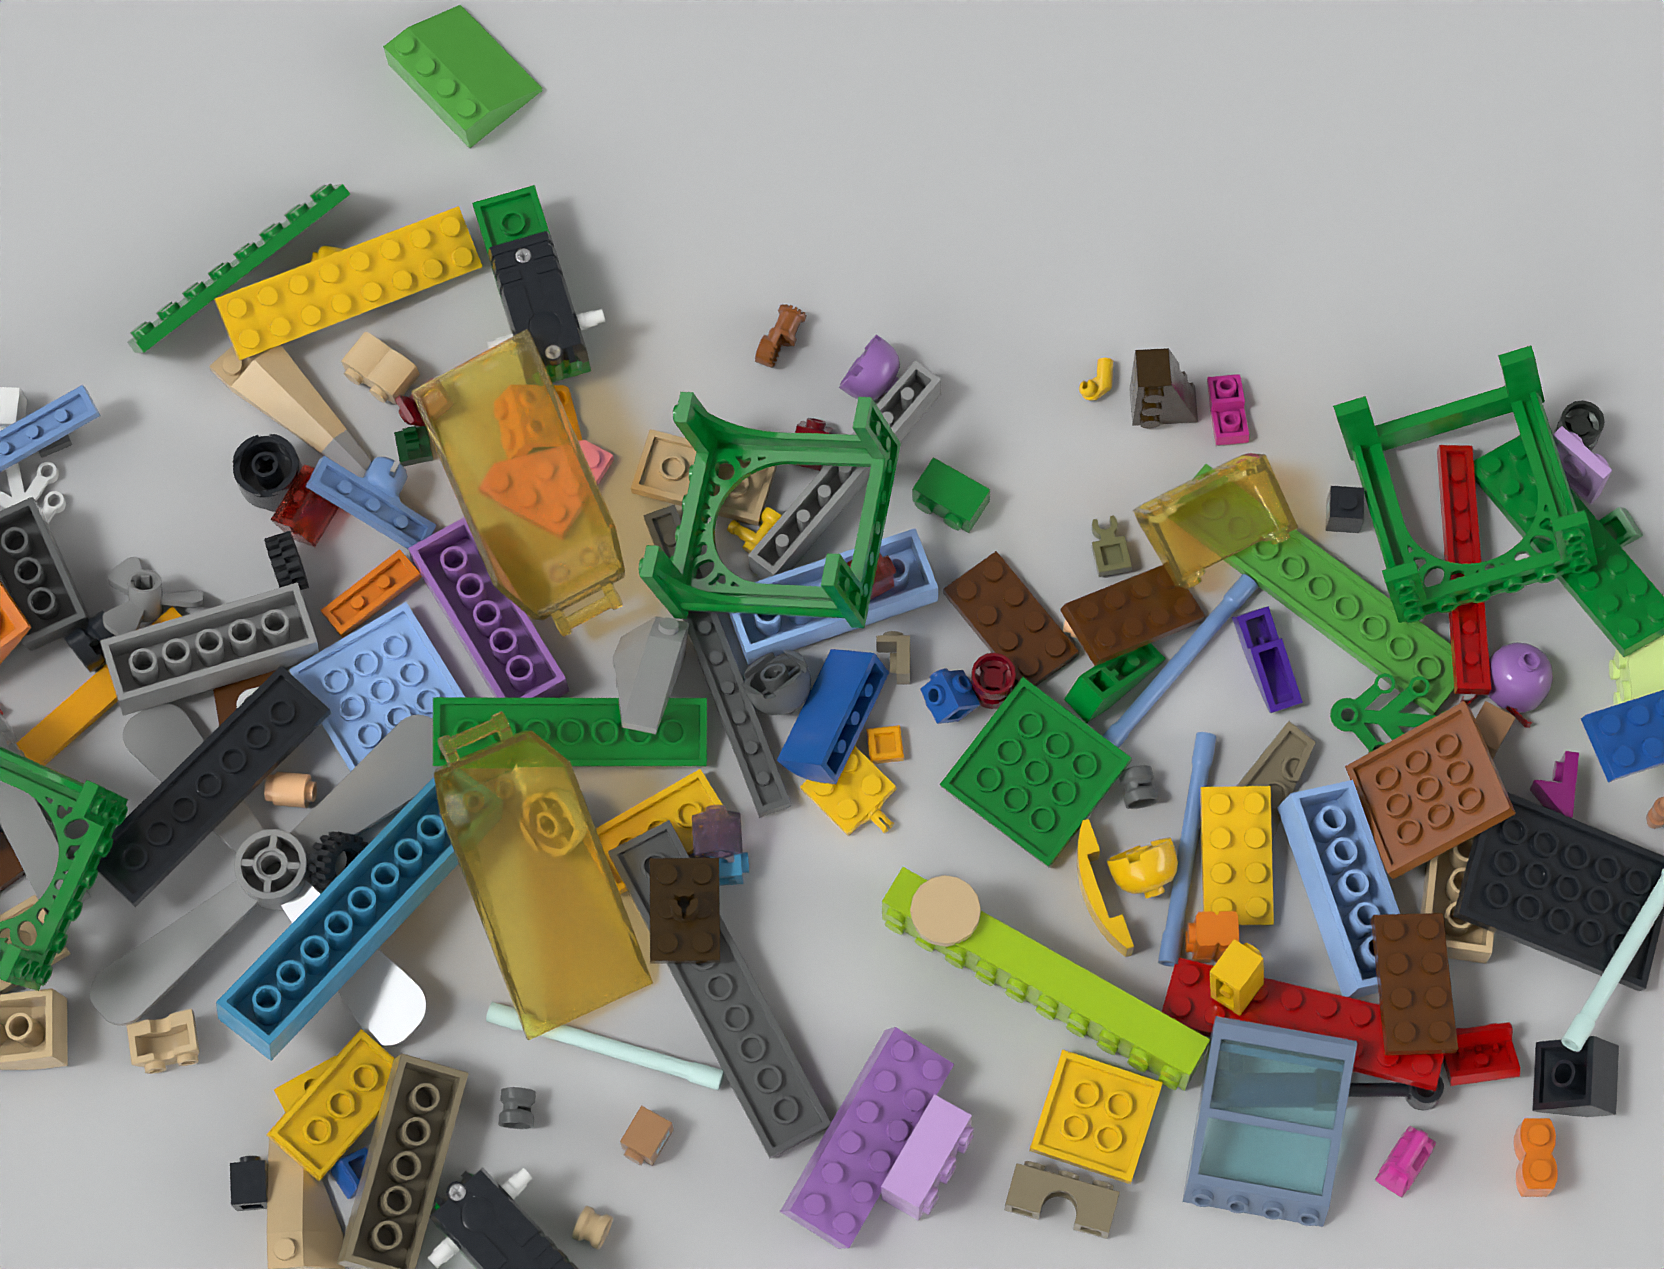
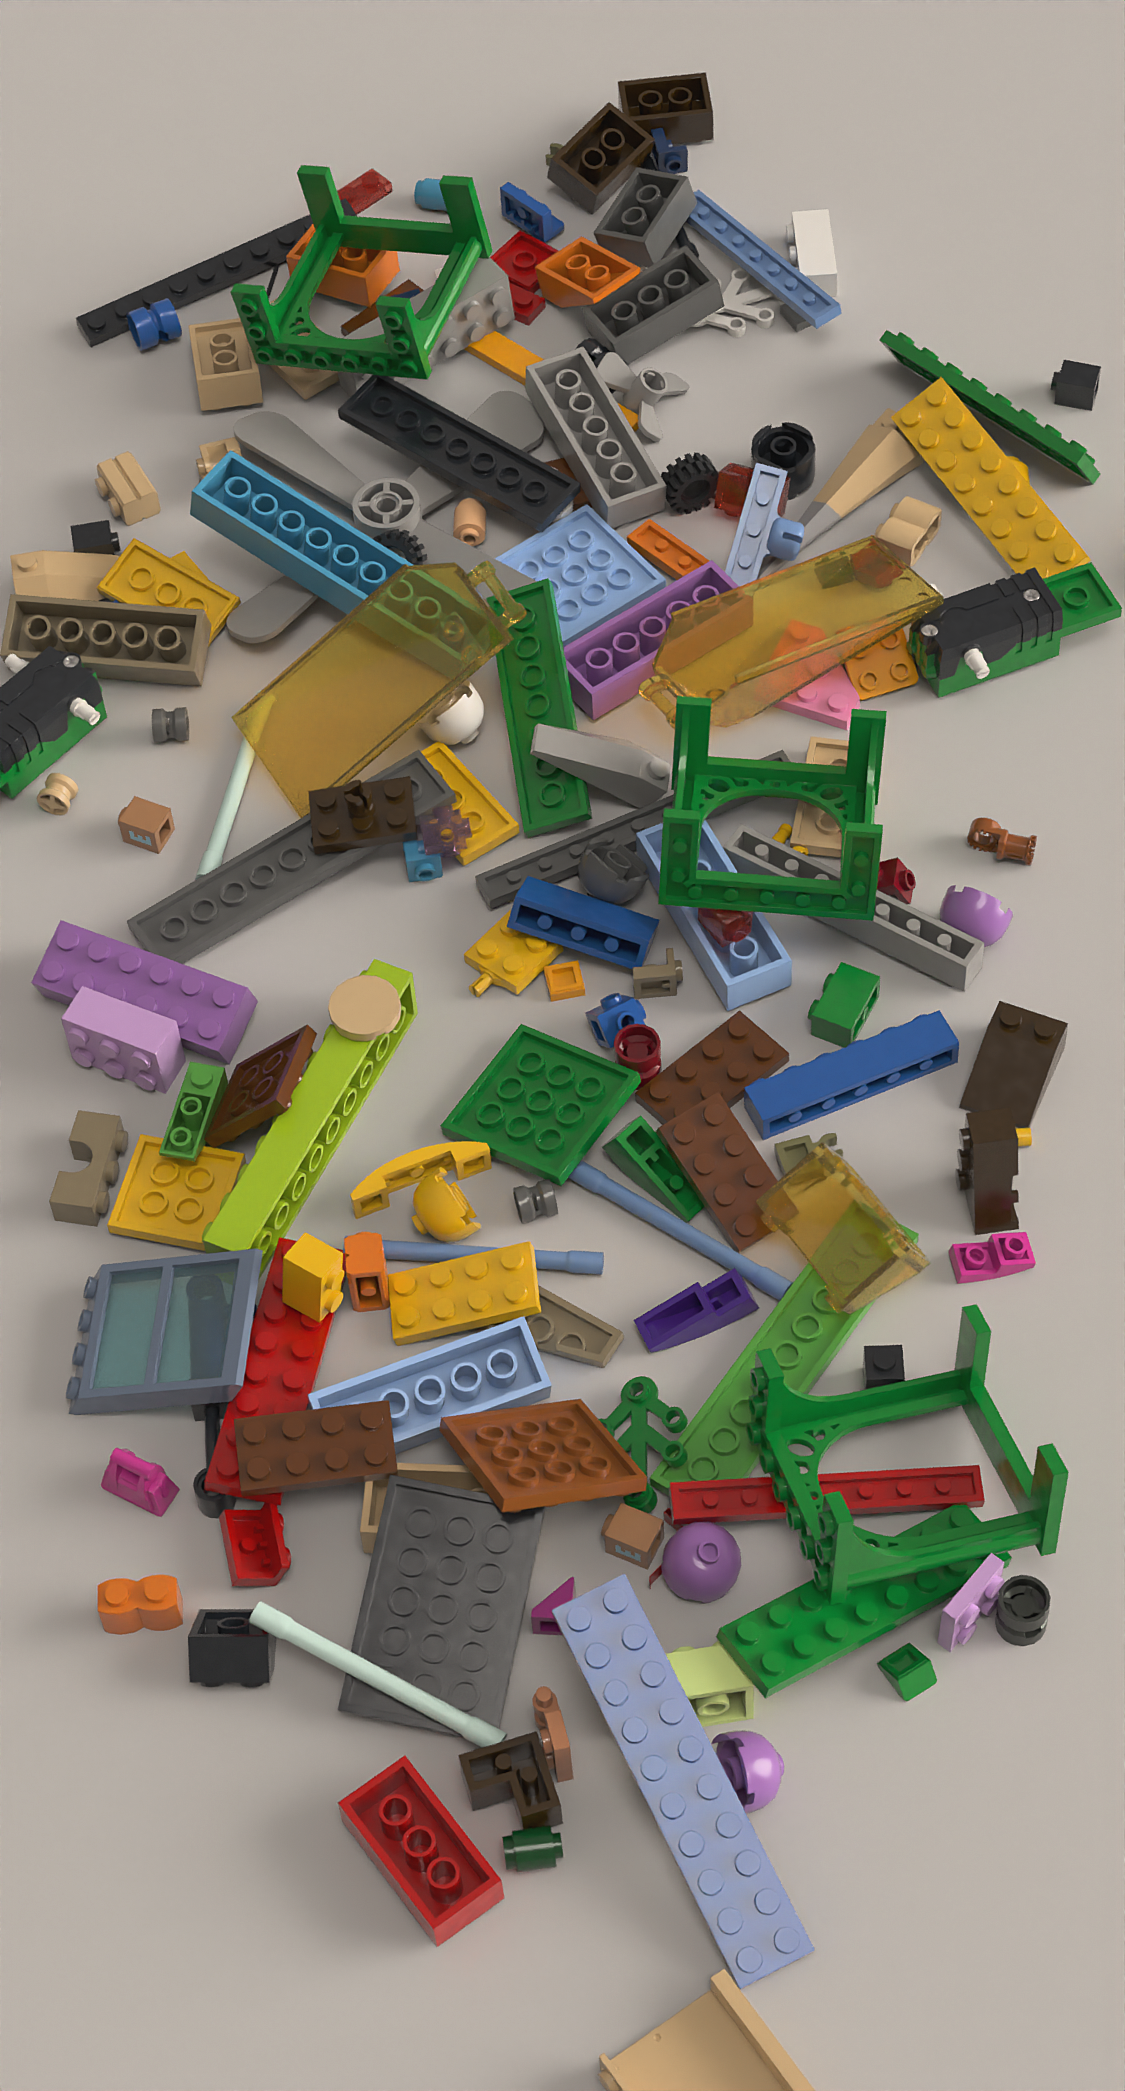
camera: 85 degrees right, 15 degrees down
none -> tan brick [95,451,161,526]
none -> bright green slope [159,1062,228,1162]
none -> reddish brown plate [204,1024,317,1148]
none -> blue brick [744,1010,959,1140]
none -> dark brown slope [960,1001,1068,1128]
none -> black brick [1051,360,1101,411]

